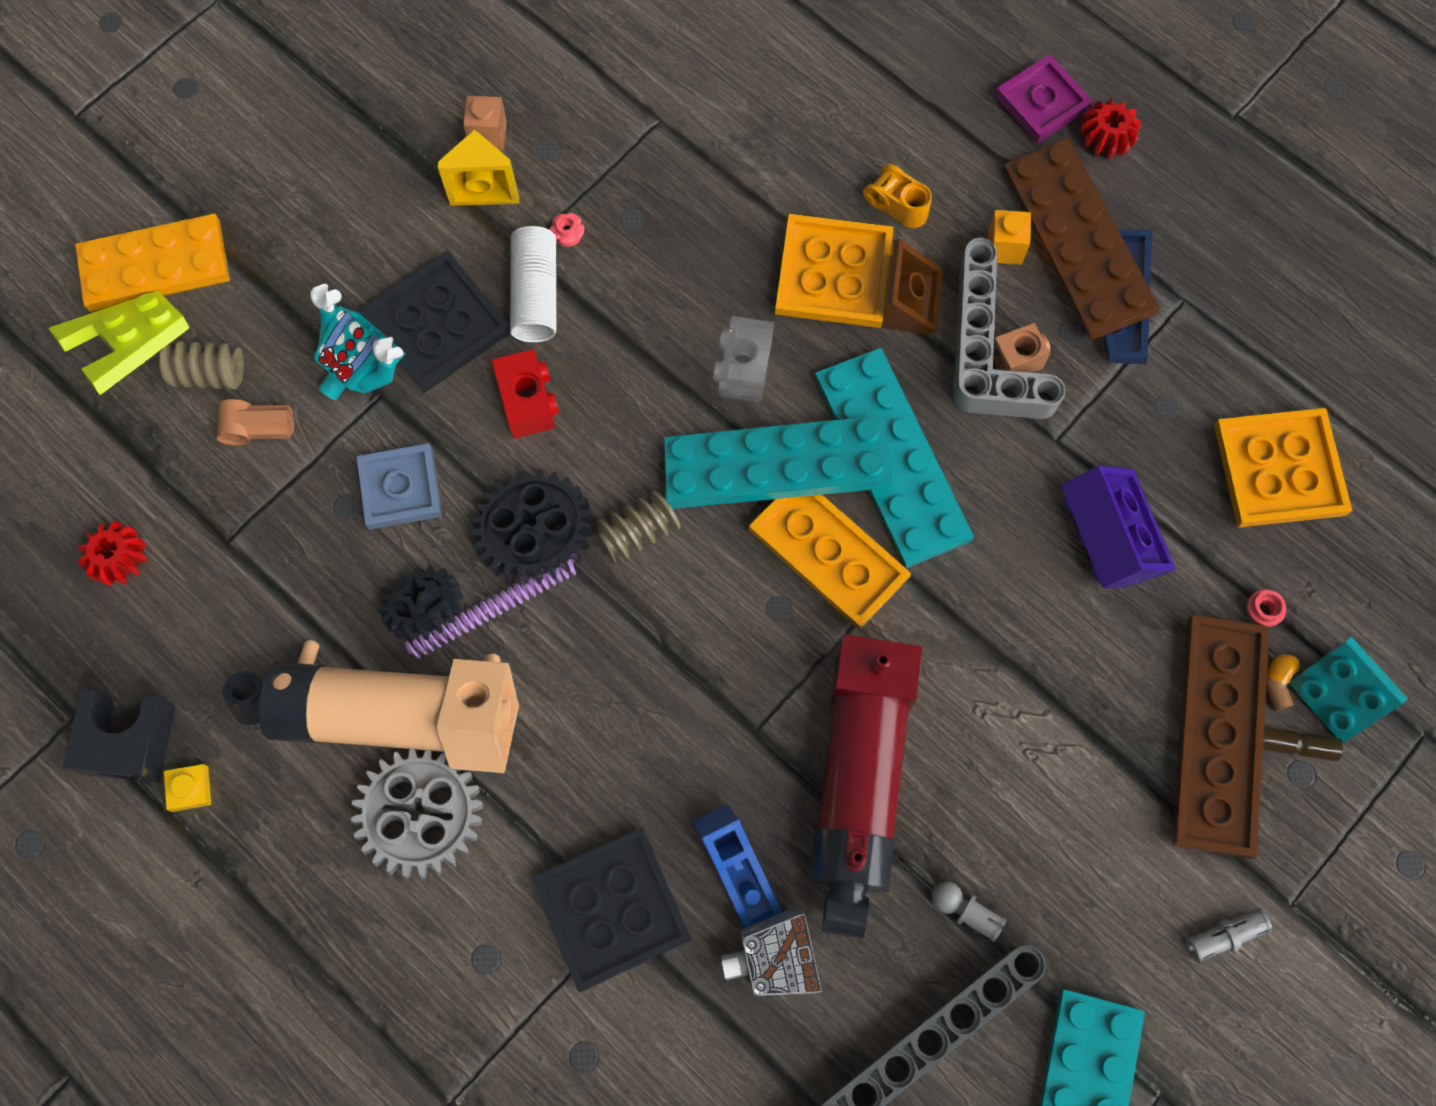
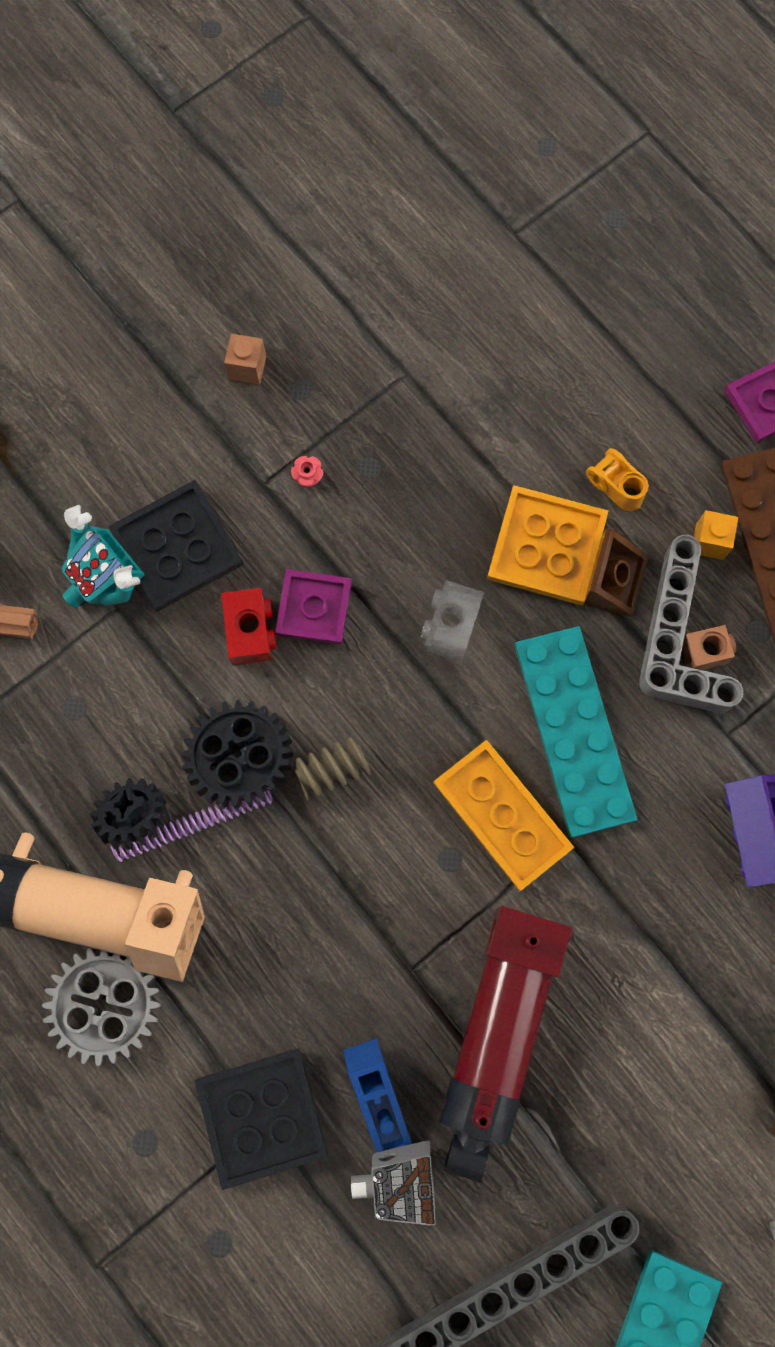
camera: 10 degrees right, 5 degrees up
sand blue plate [356,443,443,530] -> none
yellow slope [438,130,519,206] -> none
white piece [509,226,557,342] -> none
teal plate [664,415,892,509] -> none
light grey pin [931,881,1007,943] -> none
none -> magenta plate [275,569,352,645]

